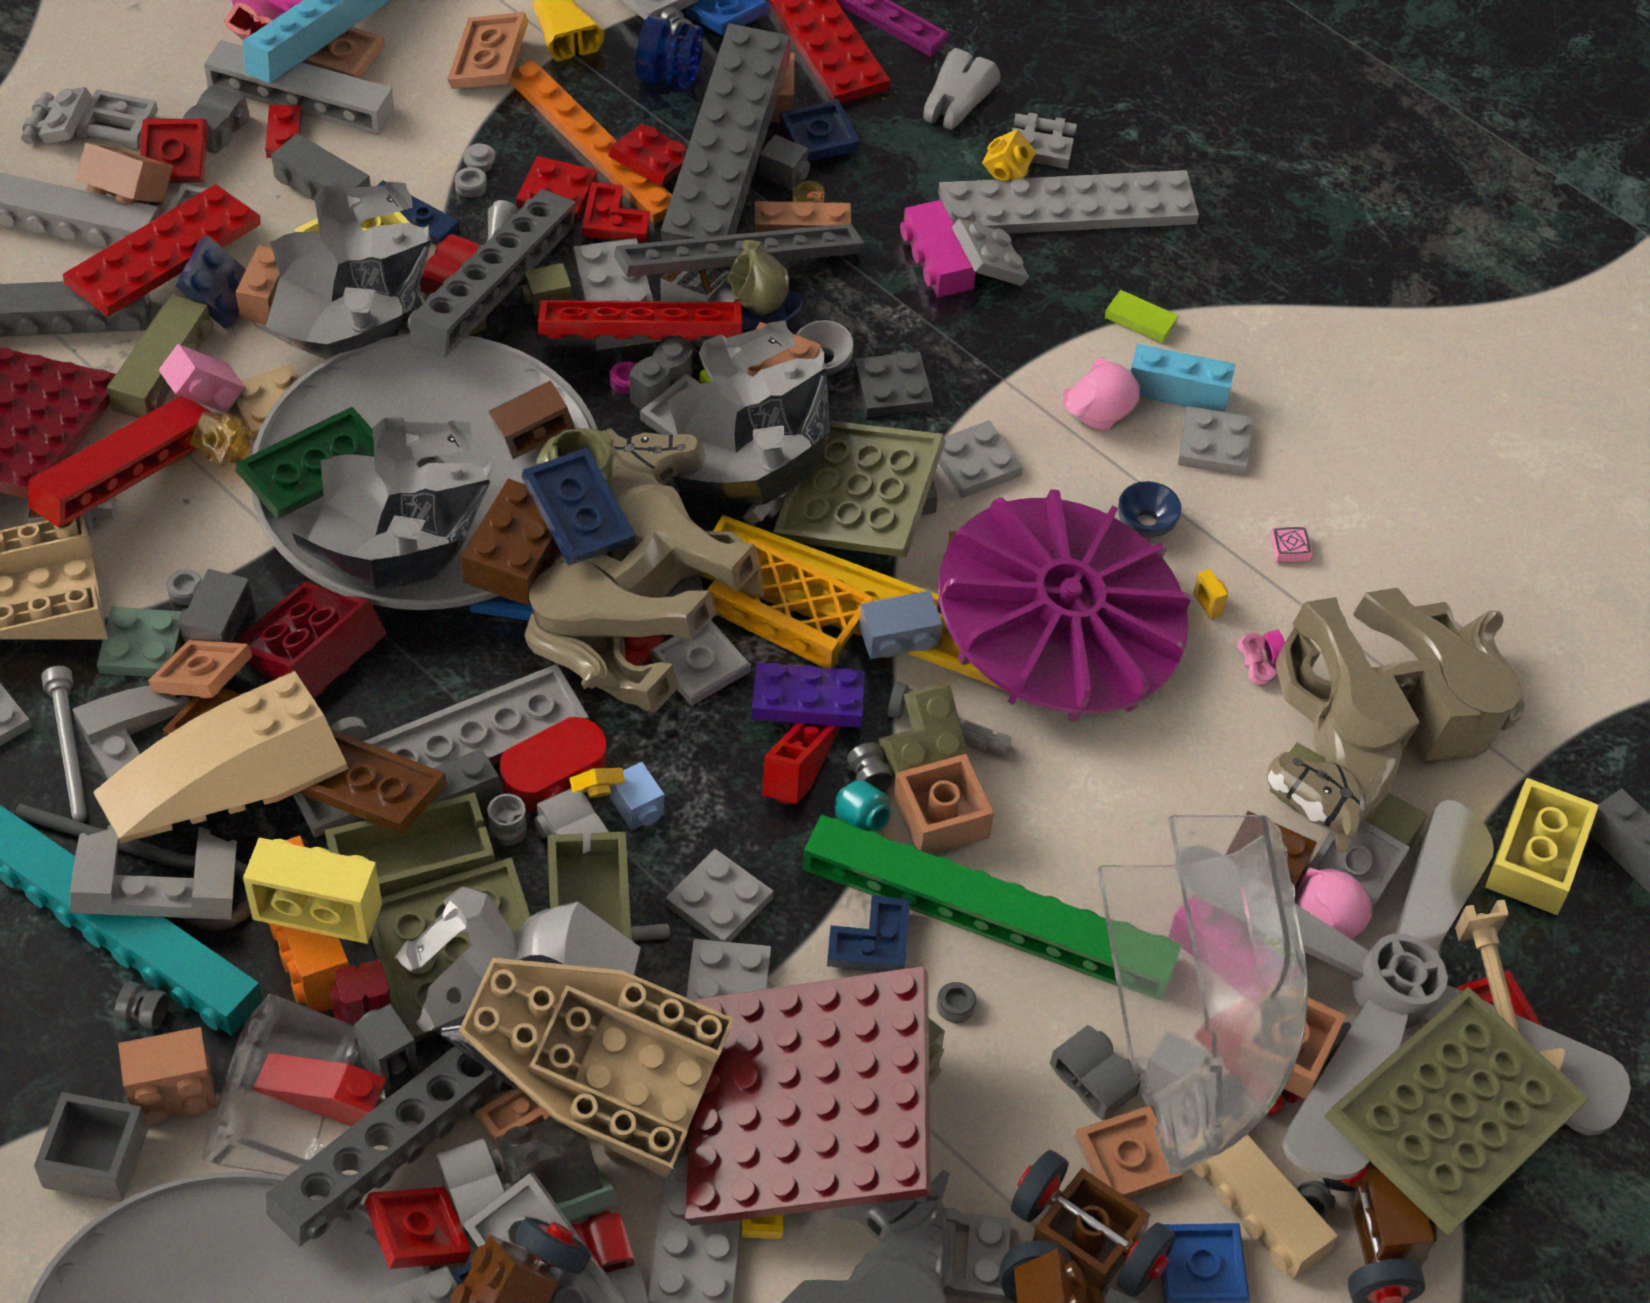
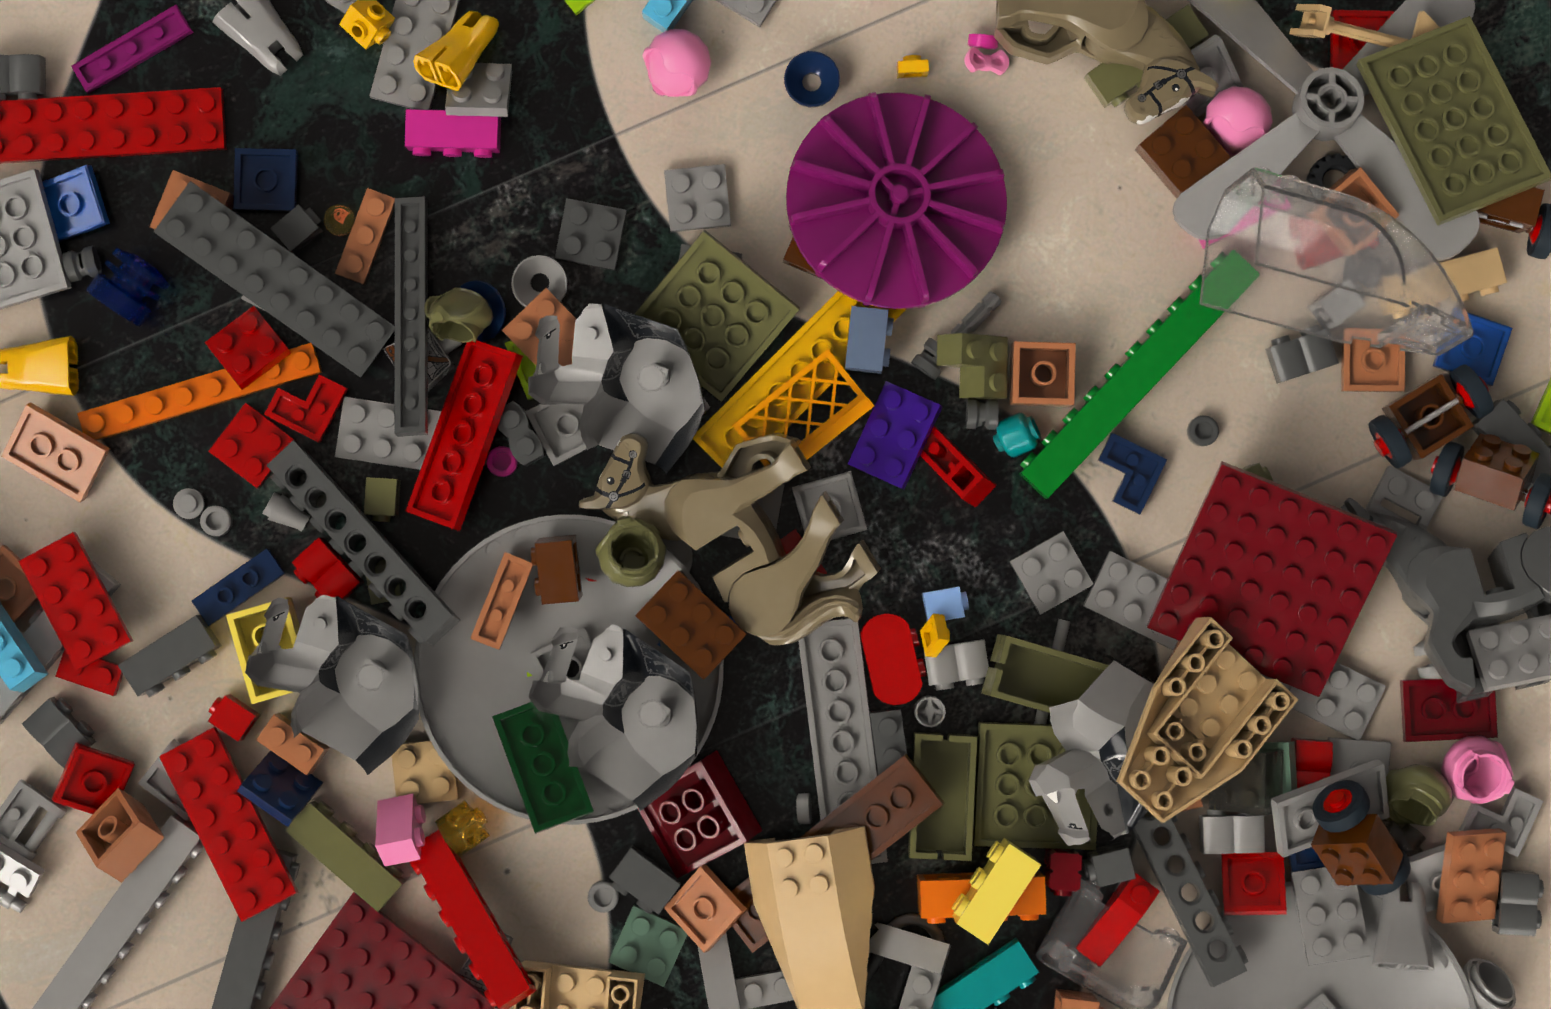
camera: 70 degrees left, 35 degrees up
dark blue plate [521,447,636,566] -> none
none -> red plate [18,532,133,671]
none -> red brick [208,694,261,742]
none -> yellow piece [413,10,499,91]
none -> nougat plate [470,552,533,650]

